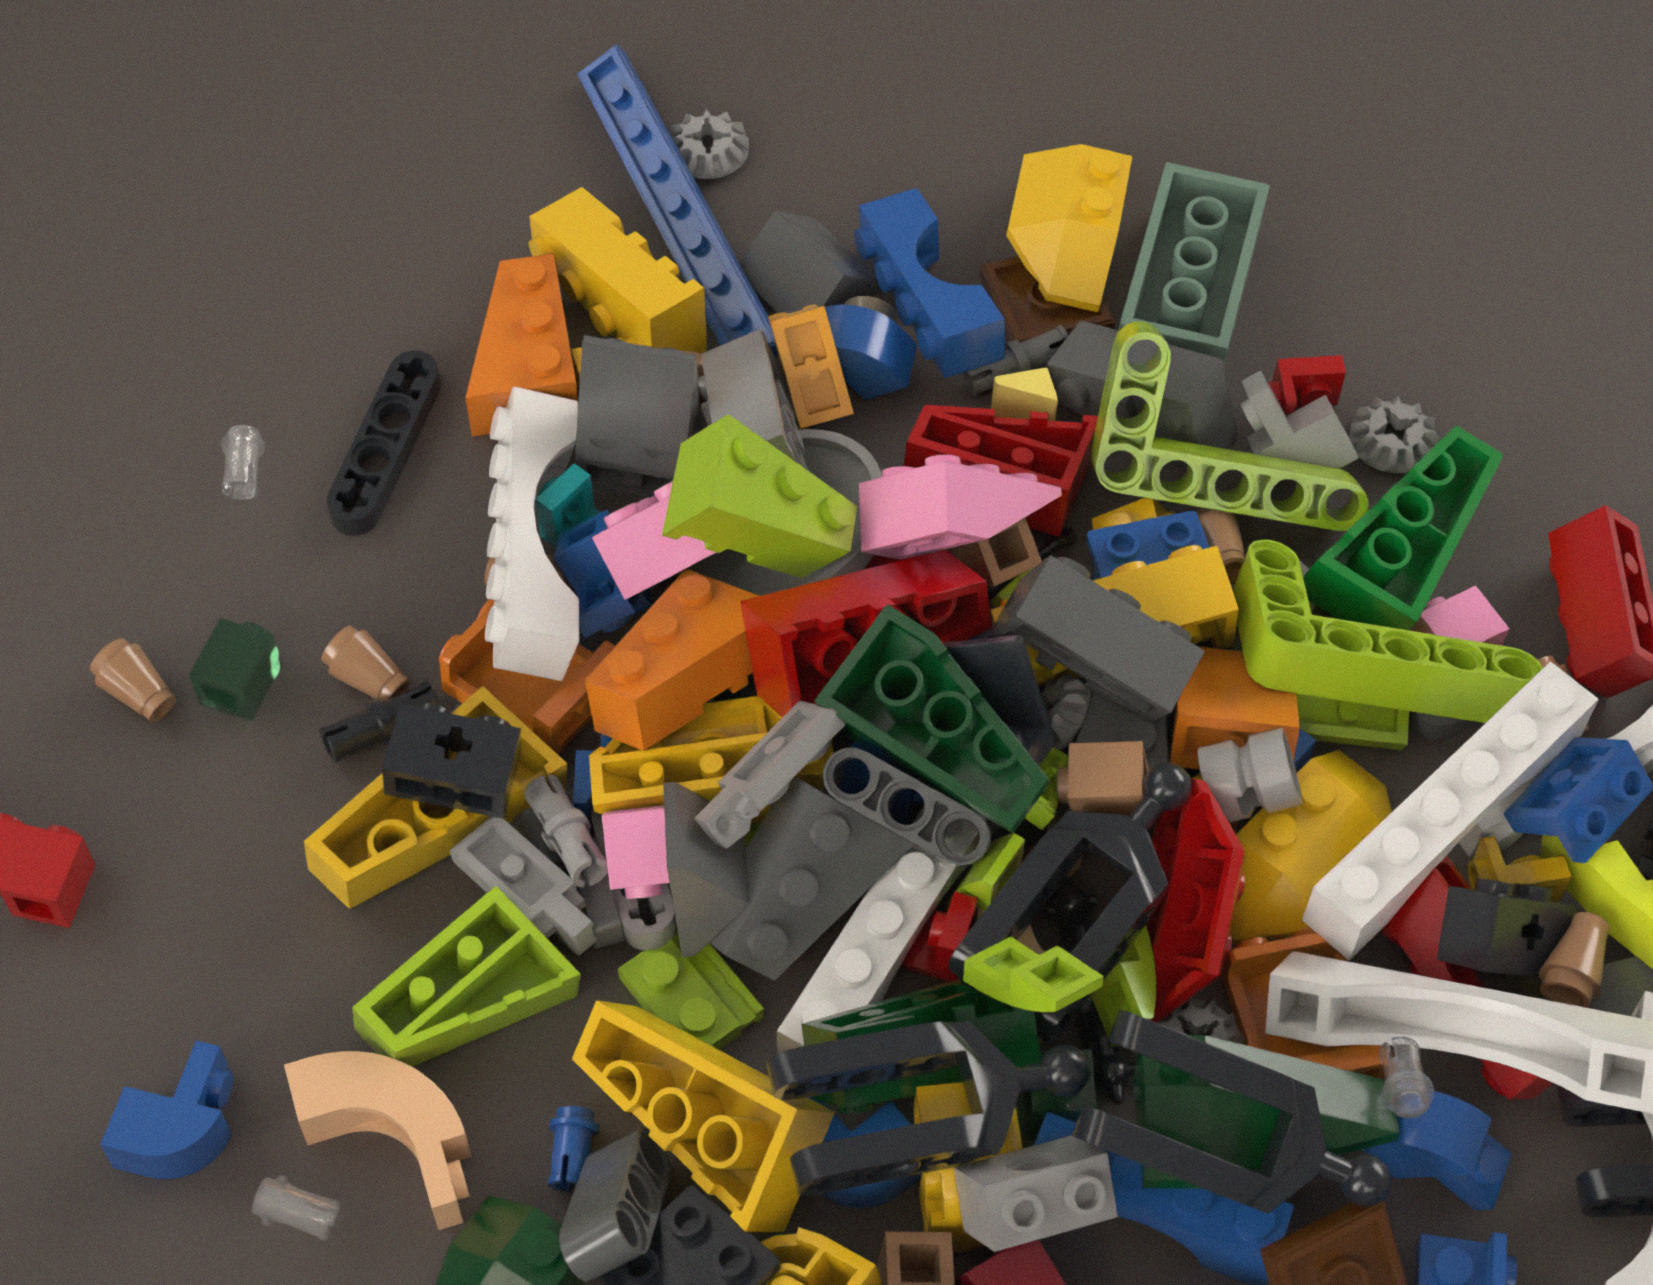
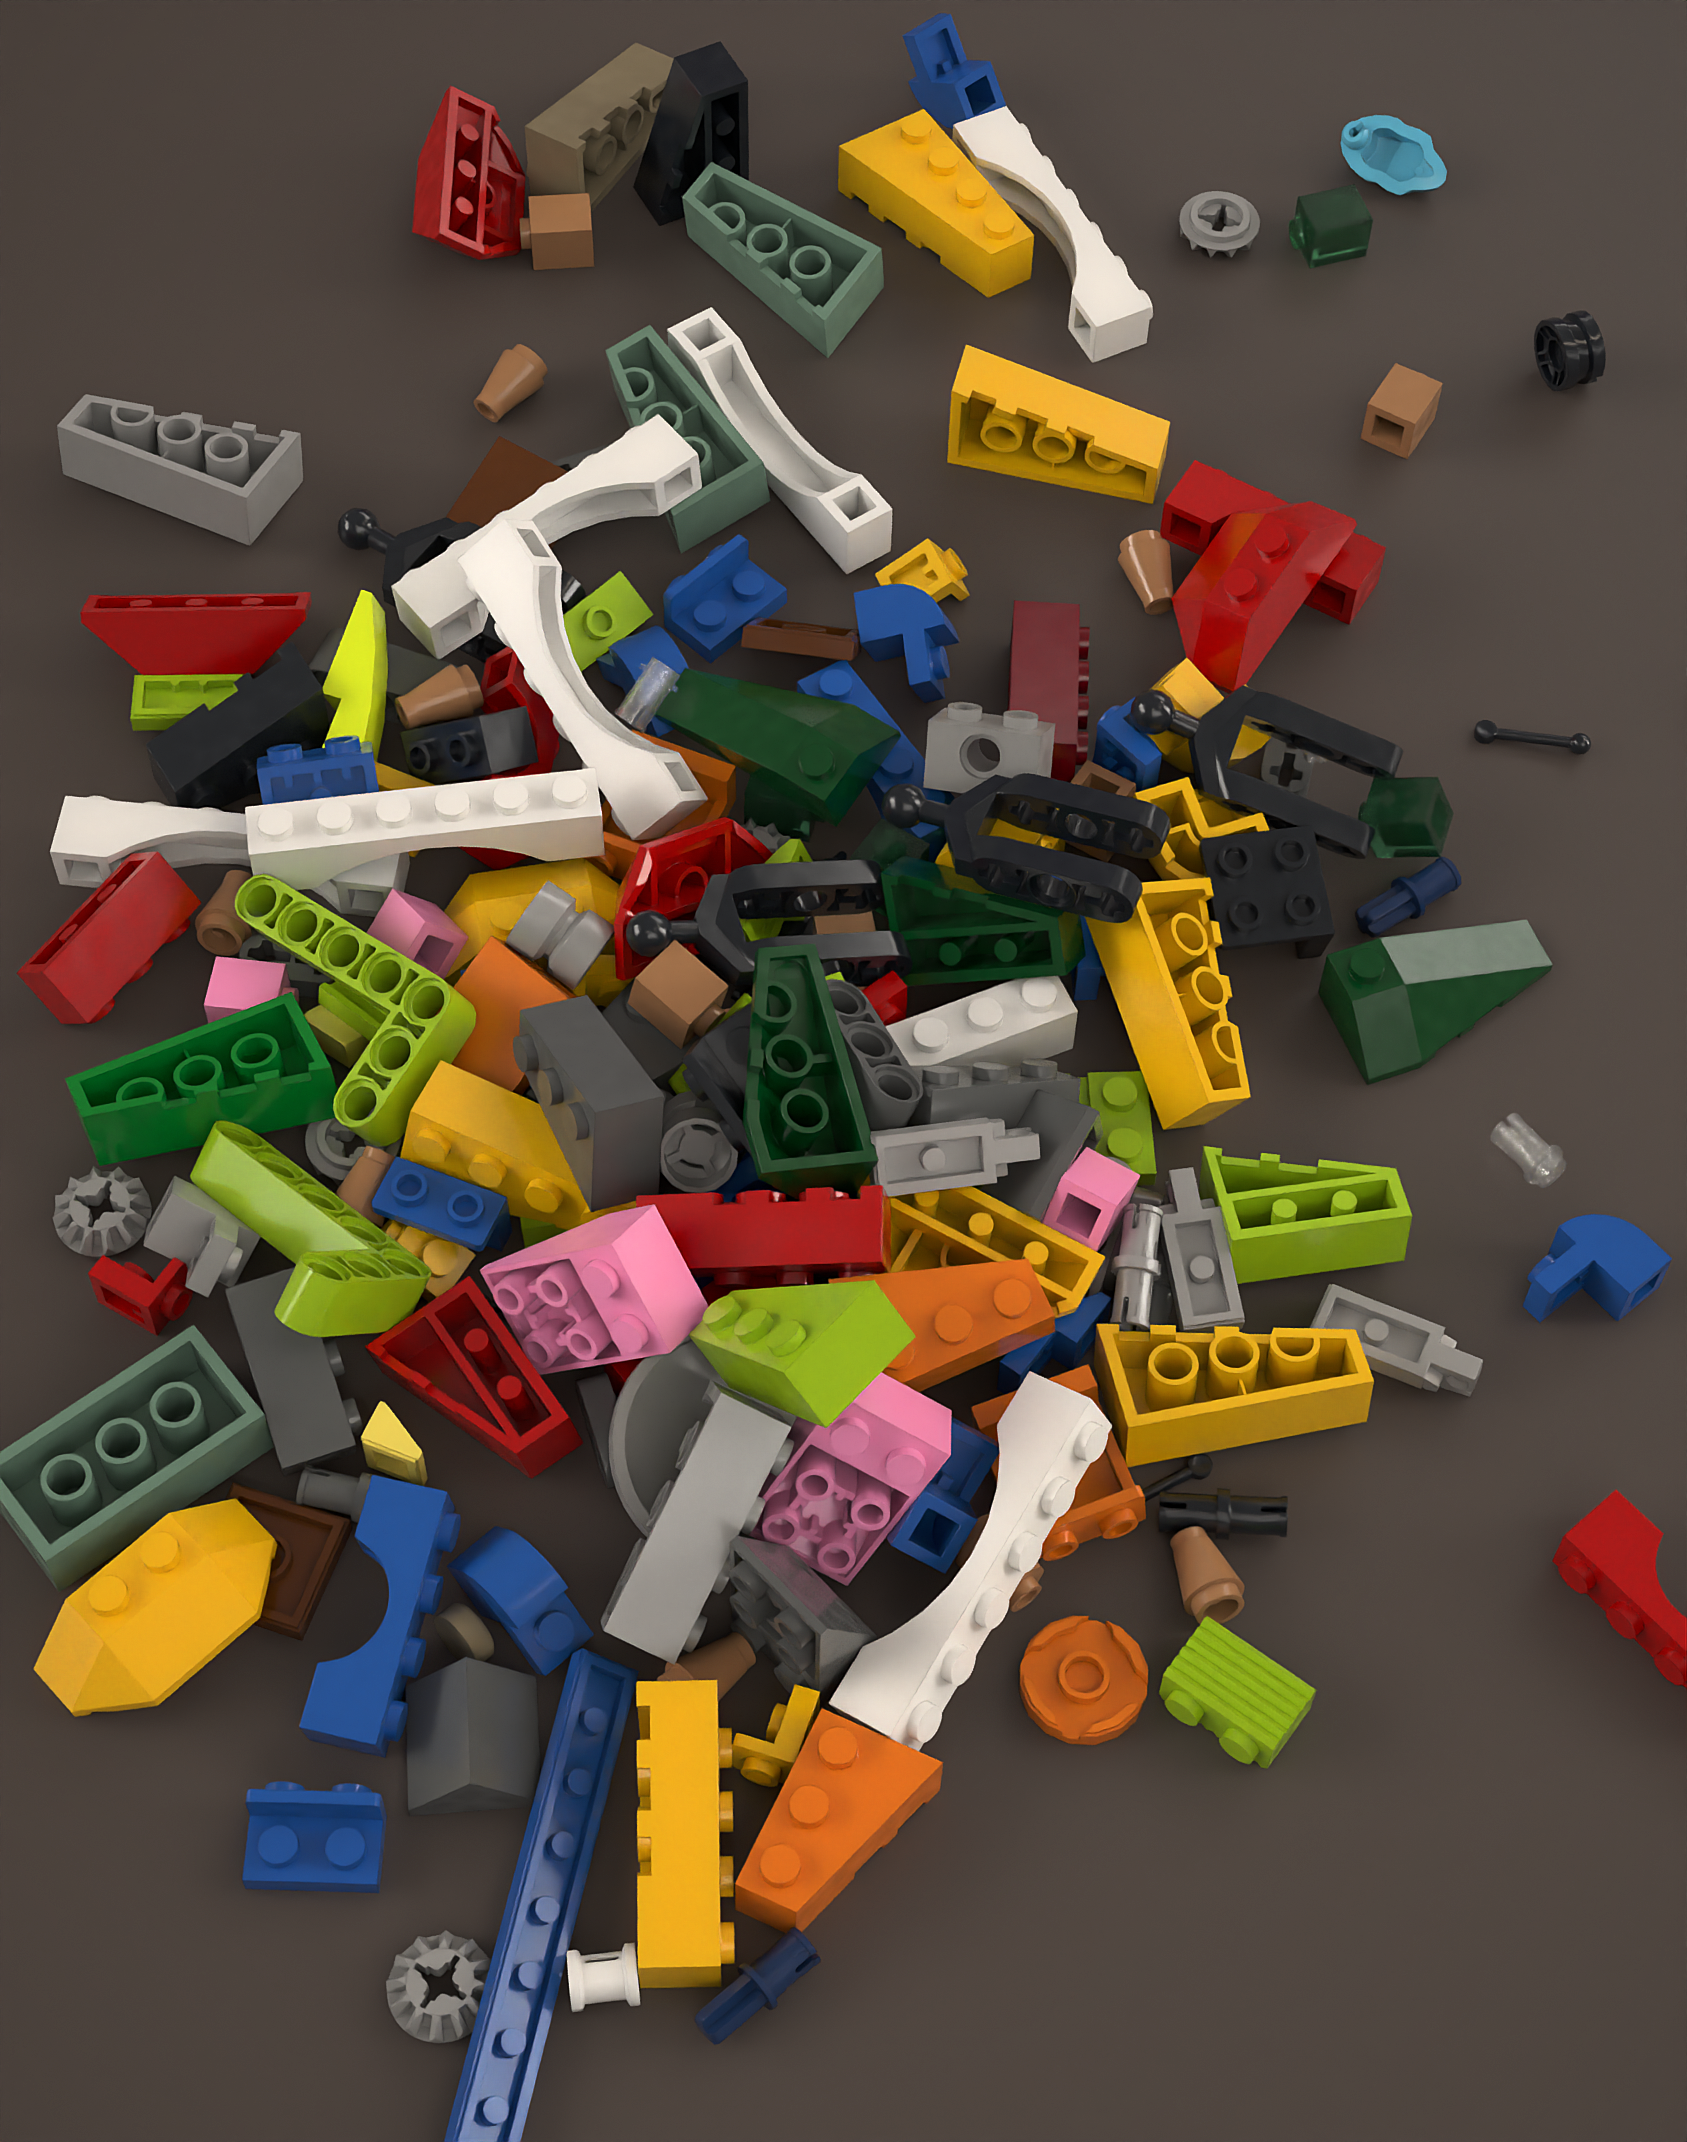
camera: 145 degrees left, 0 degrees up
medium nougat cone [90,638,177,723] -> none
clear green brick [189,618,282,721] -> none
clear pin [221,425,266,500] -> none
light nougat arch [284,1051,472,1230] -> none
black beam [326,350,441,536] -> none
black brick [382,703,521,819] -> none
teal bracket [535,463,601,548] -> none
blue pin [548,1106,600,1192] -> none
dark grey beam [559,1127,671,1282] -> none
light orange hinge [768,304,854,429] -> none
lime slope [963,936,1103,1012] -> none
black piece [1072,1009,1392,1214] -> none
none -> blue bracket [242,1781,387,1893]
none -> bright pink brick [367,888,469,980]
none -> lime plate [563,571,654,672]
none -> white bush [567,1942,641,2012]
none -> dark blue axle [694,1927,821,2045]
none -> orange tile [1019,1615,1148,1745]
none -> lime brick [1159,1616,1317,1769]
none -> light grey hinge [1310,1284,1483,1397]

